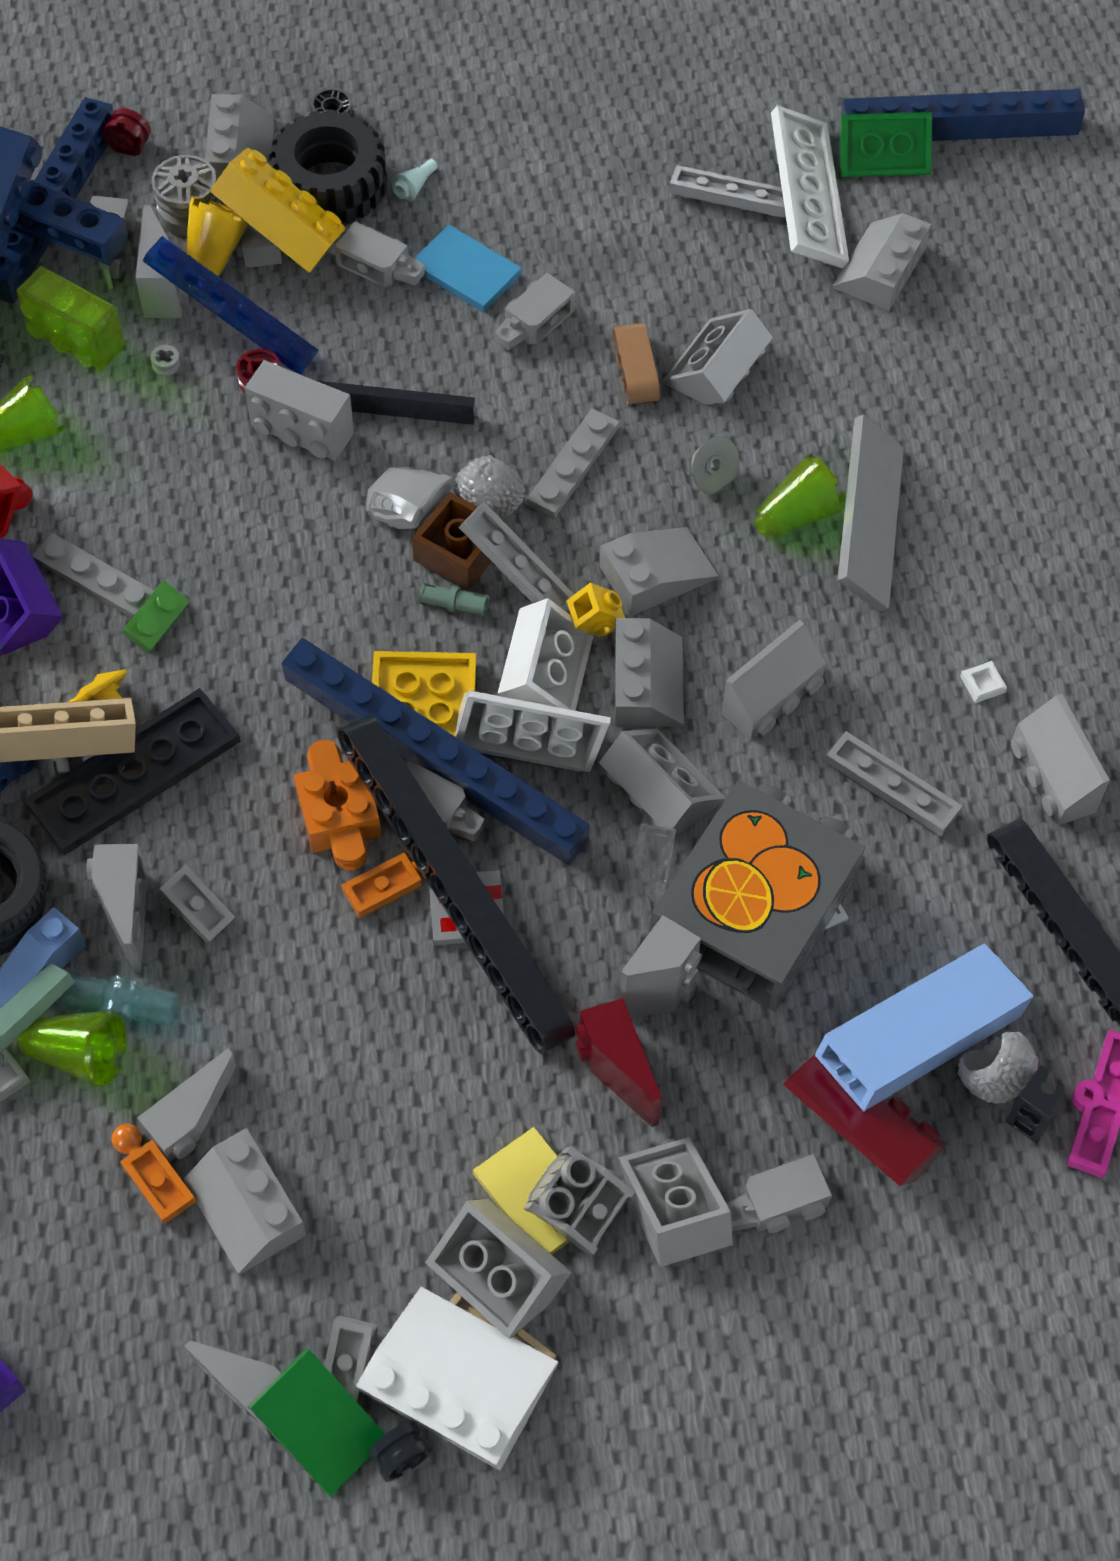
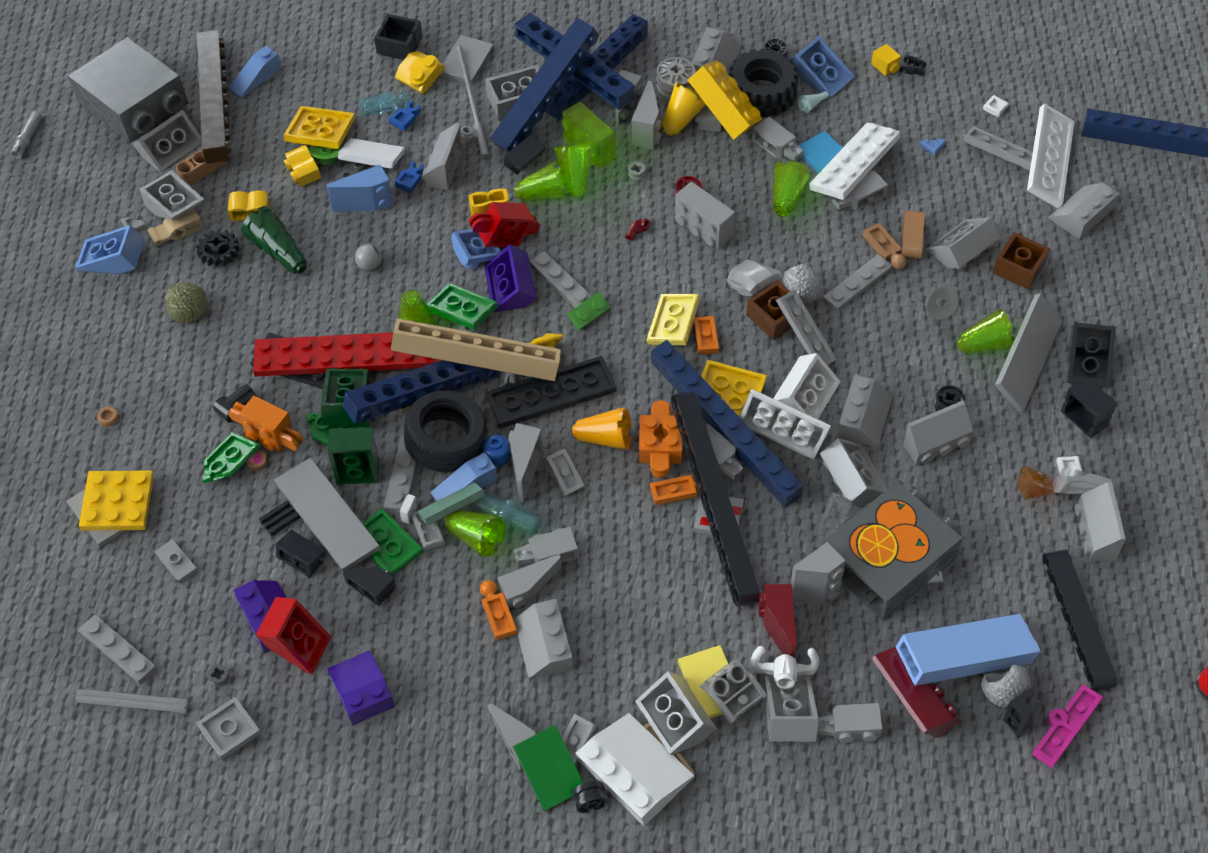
camera: 20 degrees right, 5 degrees down
dark red wheel [103,108,151,157] -> none
clear blue plate [143,236,319,375] -> none
black tile [315,380,476,425] -> none
sand green pin [419,582,490,616] -> none
yellow brick [566,583,625,637] -> none
light grey slope [599,527,719,616] -> none
light grey plate [825,731,963,837] -> none
green tile [840,112,932,177] -> none
none -> blue head [482,435,510,466]
none -> light grey hinge [514,527,578,565]
none -> clear neon green cone [554,144,593,197]
none -> light orange cone [572,408,632,450]
none -> dark red arm [625,218,651,241]
none -> light yellow tile [646,294,700,345]
none -> orange plate [693,316,719,355]
none -> white piece [751,646,820,689]
none -> clear neon green cone [773,161,812,217]
none -> medium blue slope [791,36,855,98]
none -> white plate [809,122,900,200]
none -> medium nougat plate [863,223,907,270]
none -> yellow brick [871,44,901,76]
none -> black piece [900,55,926,75]
none -> medium blue tile [919,139,946,155]
none -> black wheel [934,385,965,411]
none -> white tile [983,95,1009,118]
none -> reddish brown brick [993,232,1050,290]
none -> clear orange slope [1016,465,1055,500]
none -> light grey slope [1053,468,1111,494]
none -> black piece [1061,376,1117,439]
none -> black slope [1067,322,1116,388]

